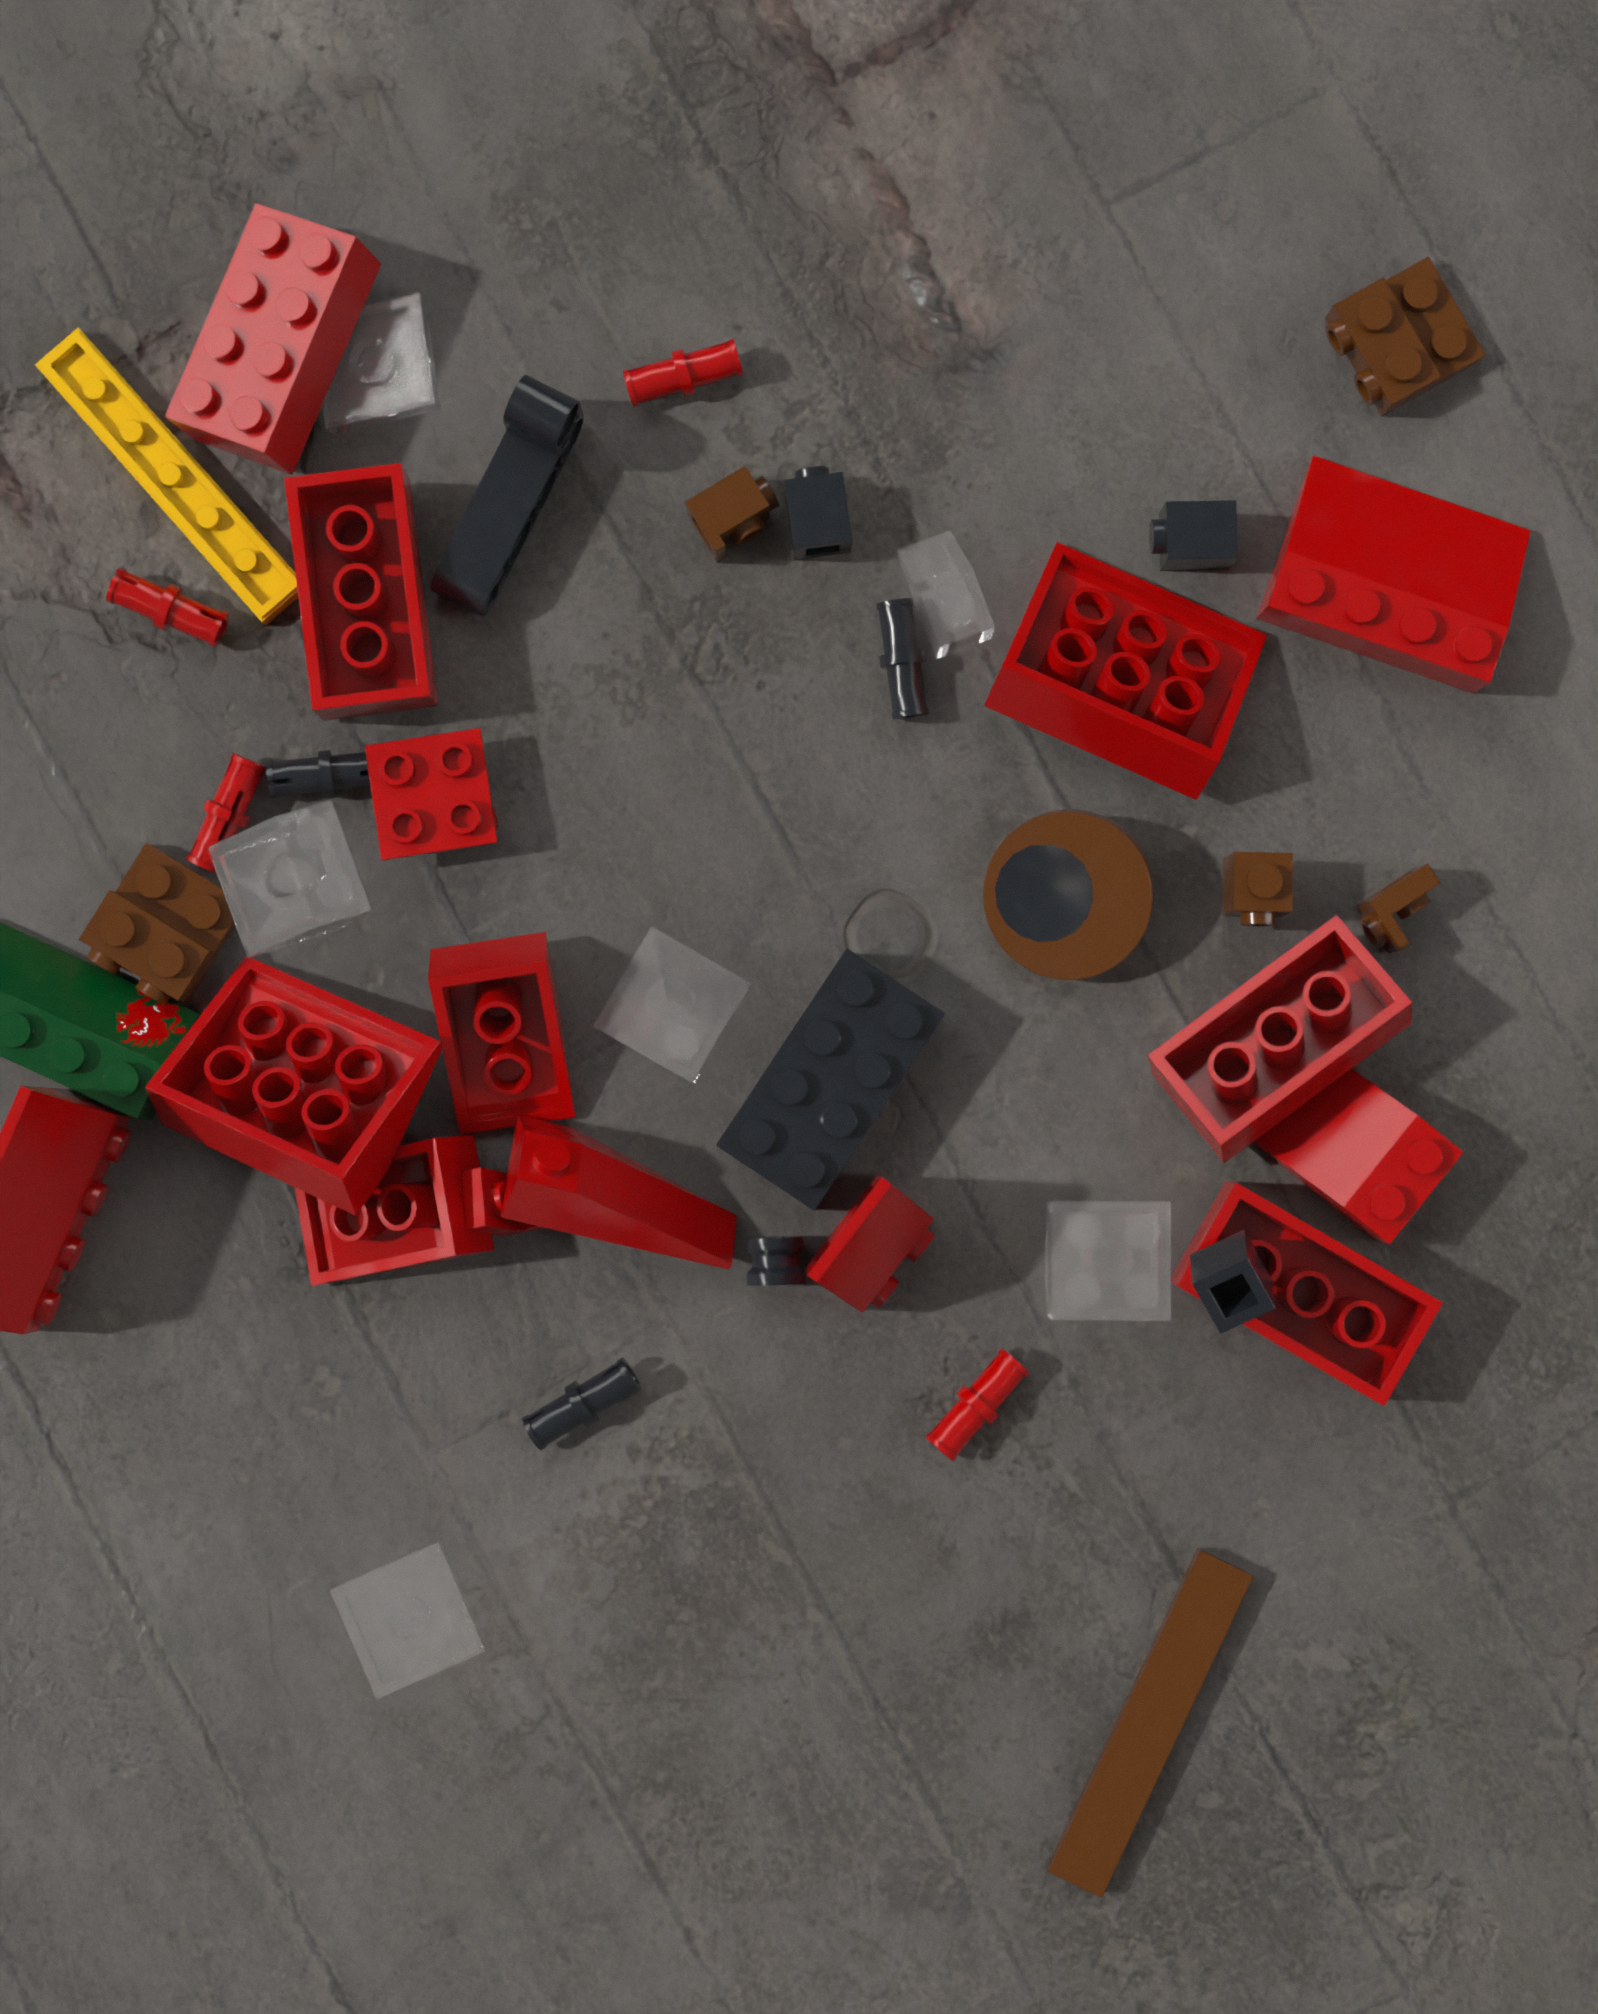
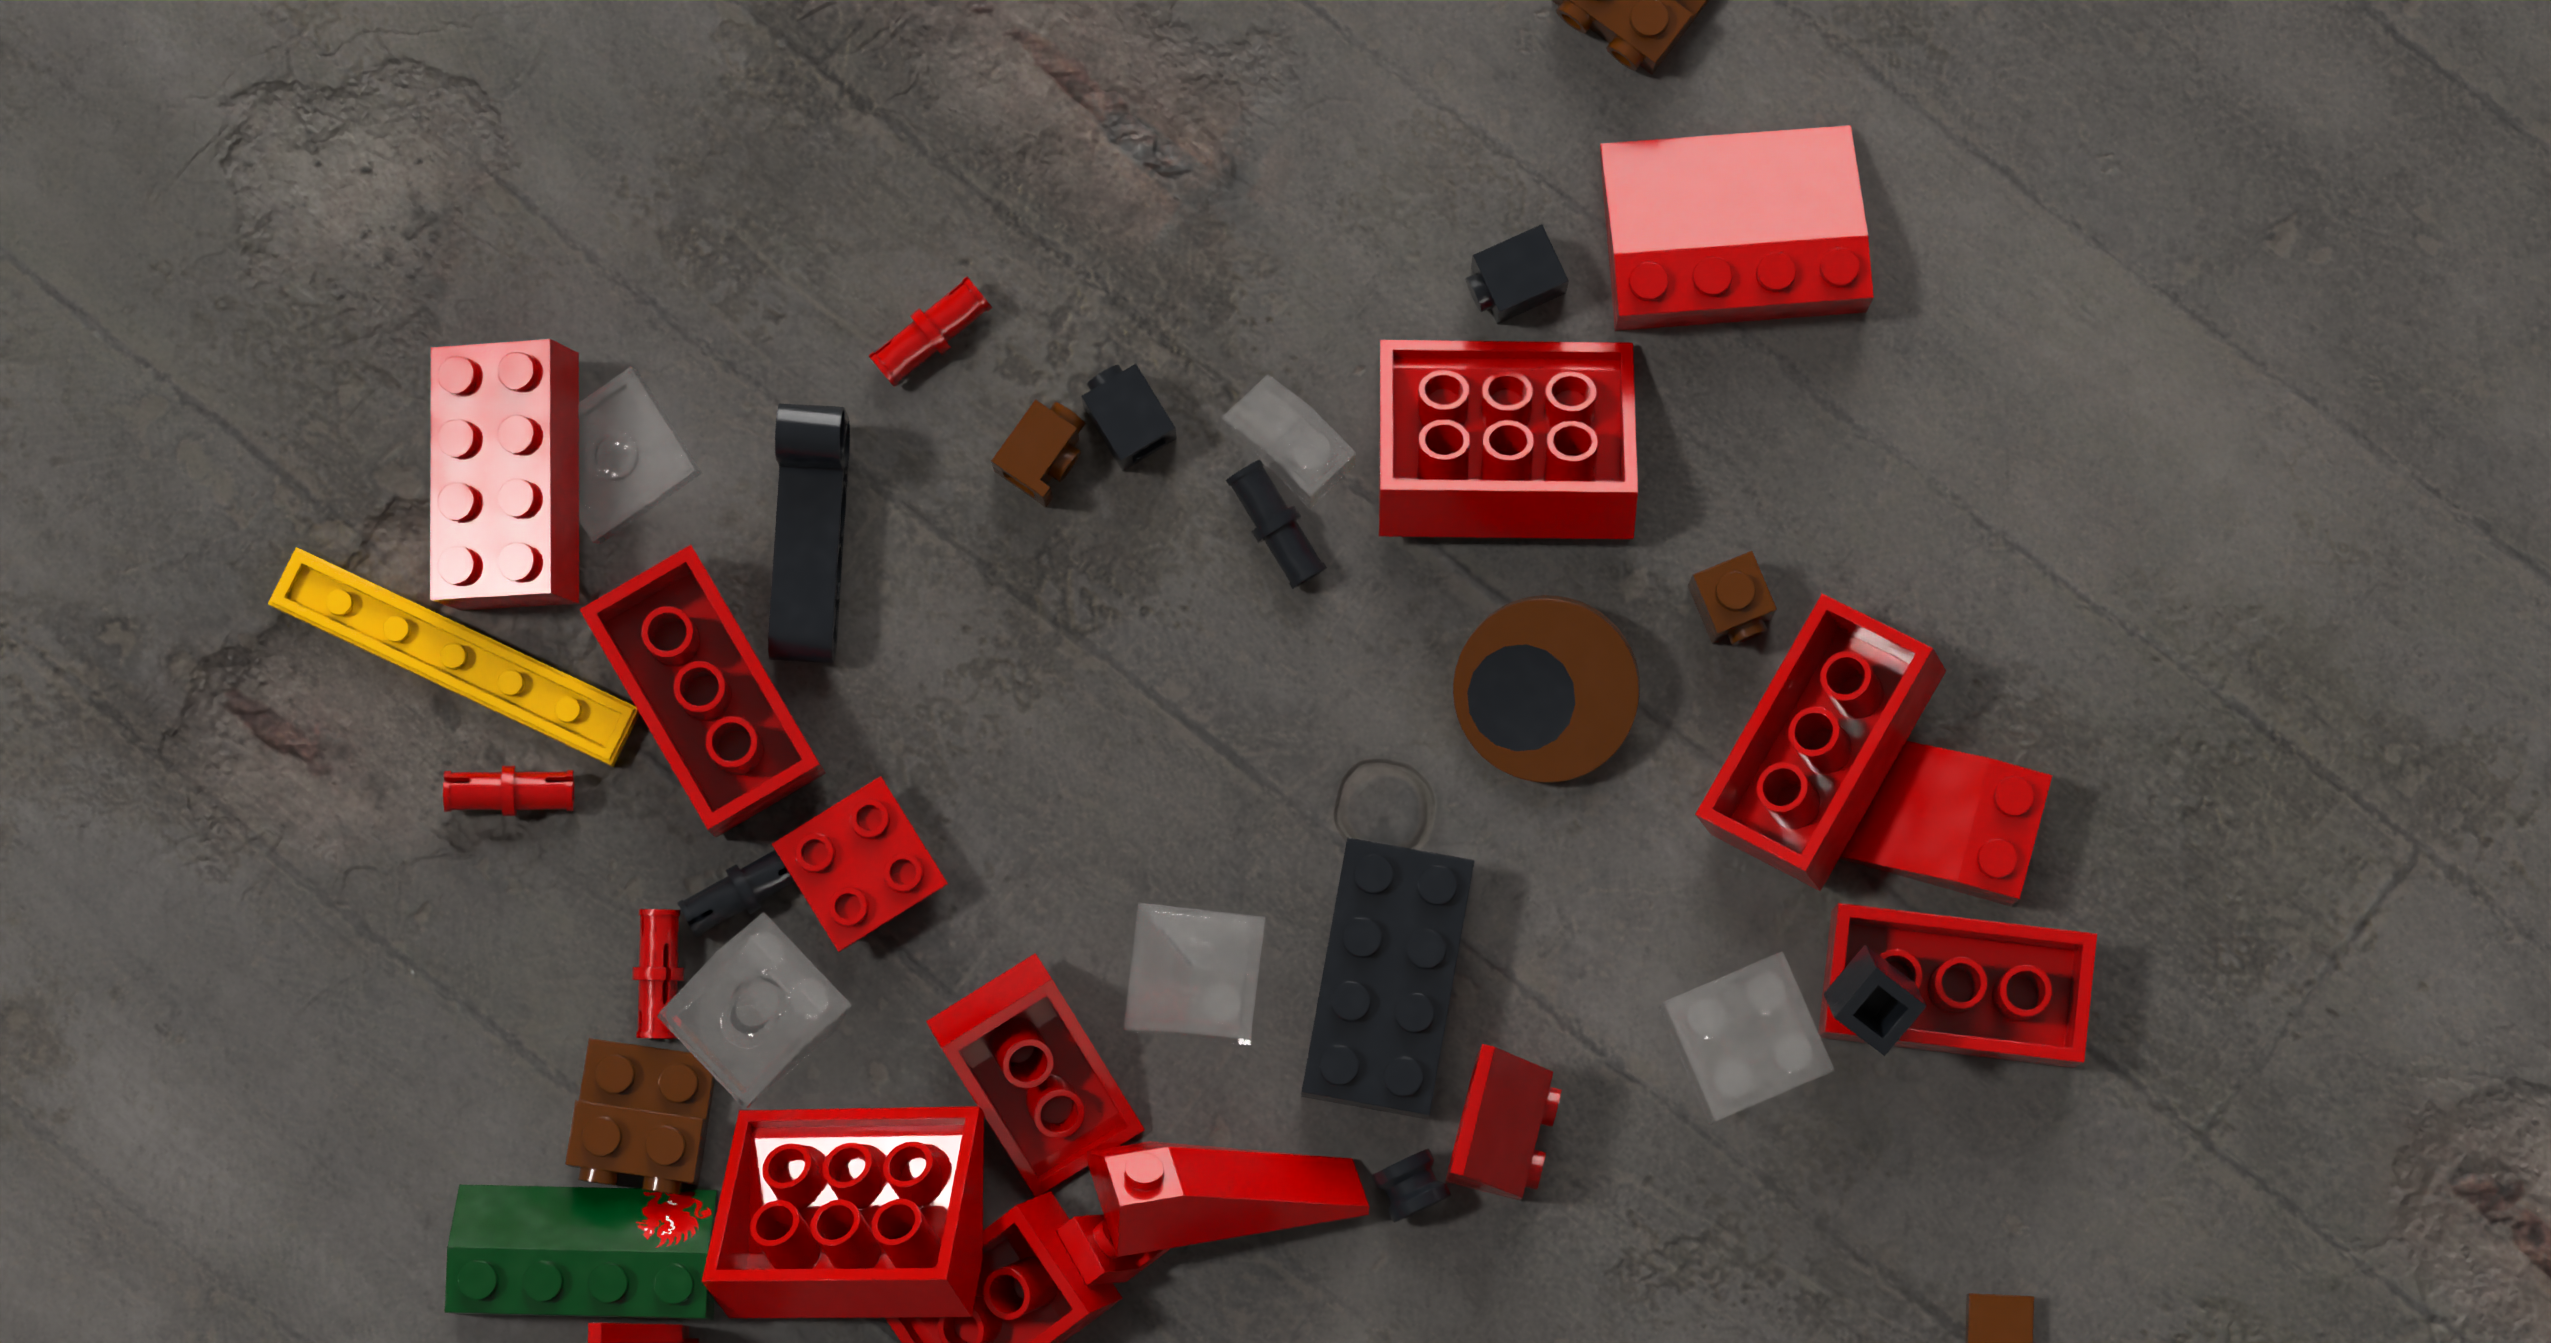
camera: 15 degrees left, 5 degrees down
red pin [925,1348,1030,1462] -> none
reddish brown bracket [1357,863,1440,953] -> none

